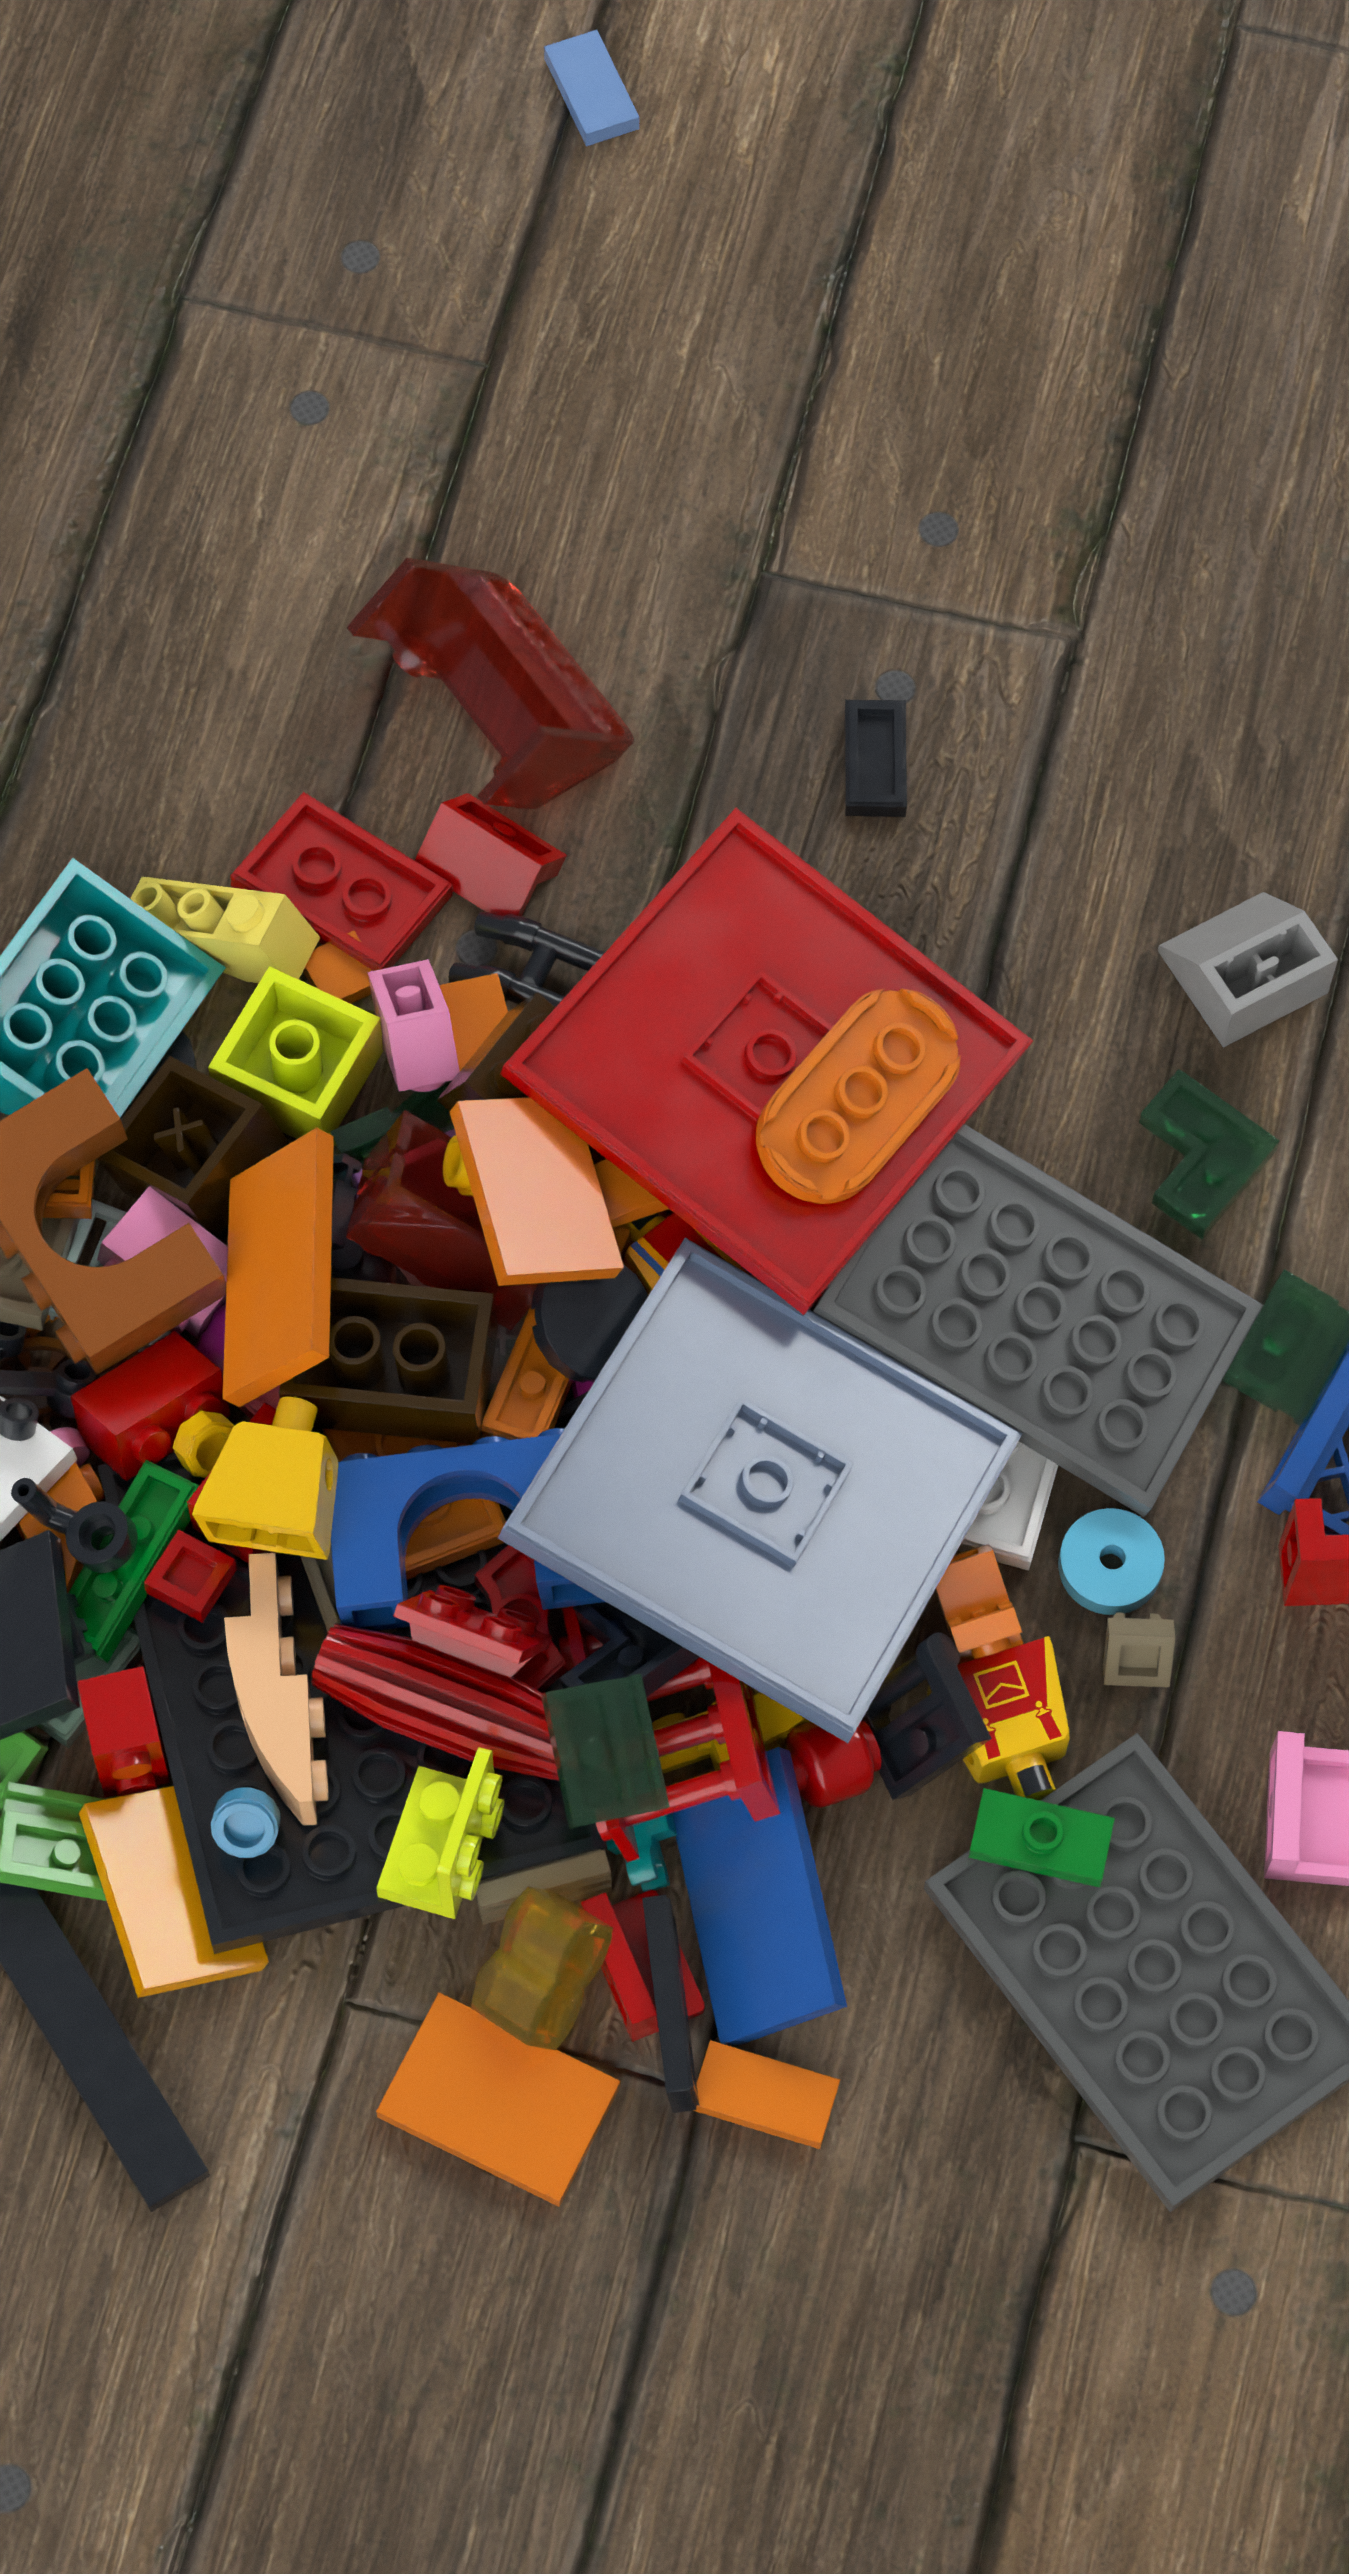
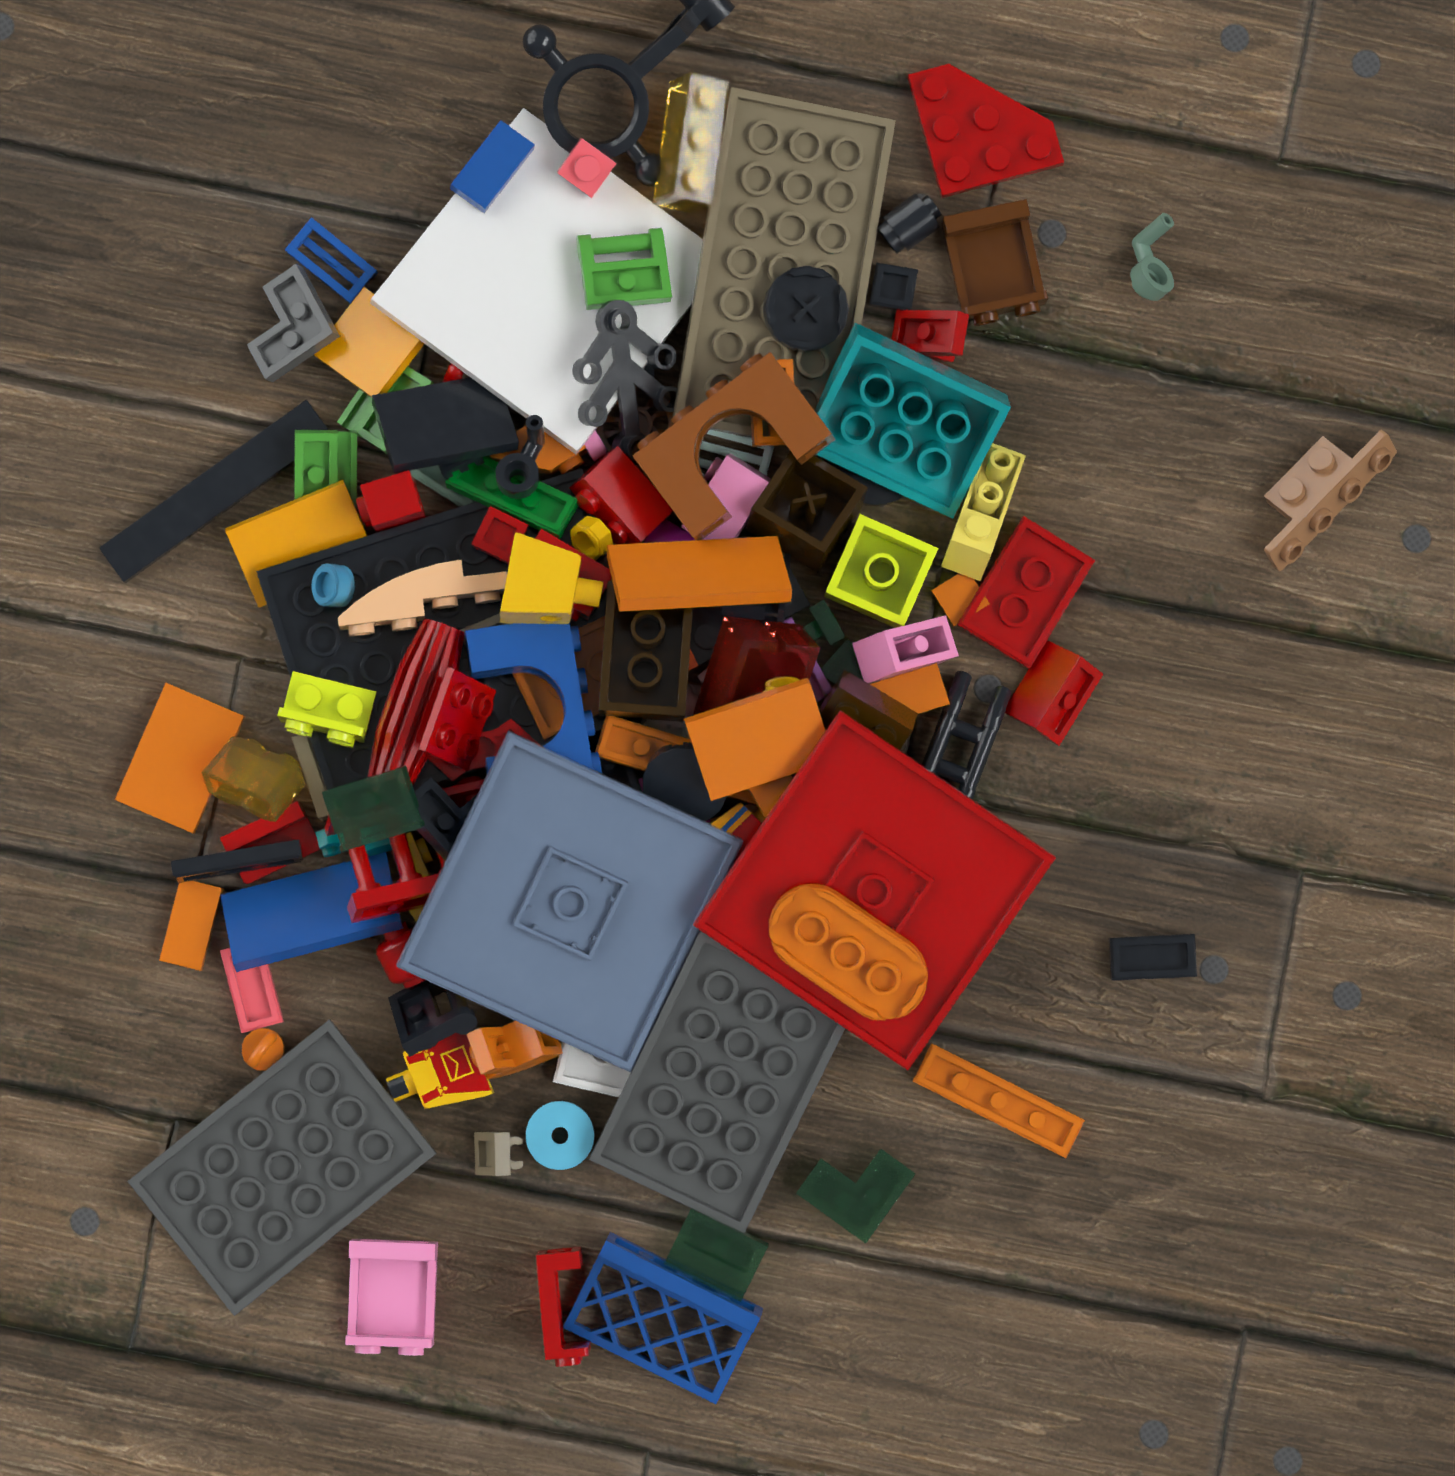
camera: 85 degrees right, 20 degrees up
clear red windscreen [346,557,634,809] -> none
green plate [968,1788,1115,1888] -> none
light grey slope [1158,892,1338,1048] -> none
none -> coral tile [220,948,284,1033]
none -> orange tile [241,1028,285,1071]
none -> orange tile [912,1043,1085,1158]
none -> medium nougat bracket [1264,430,1397,571]

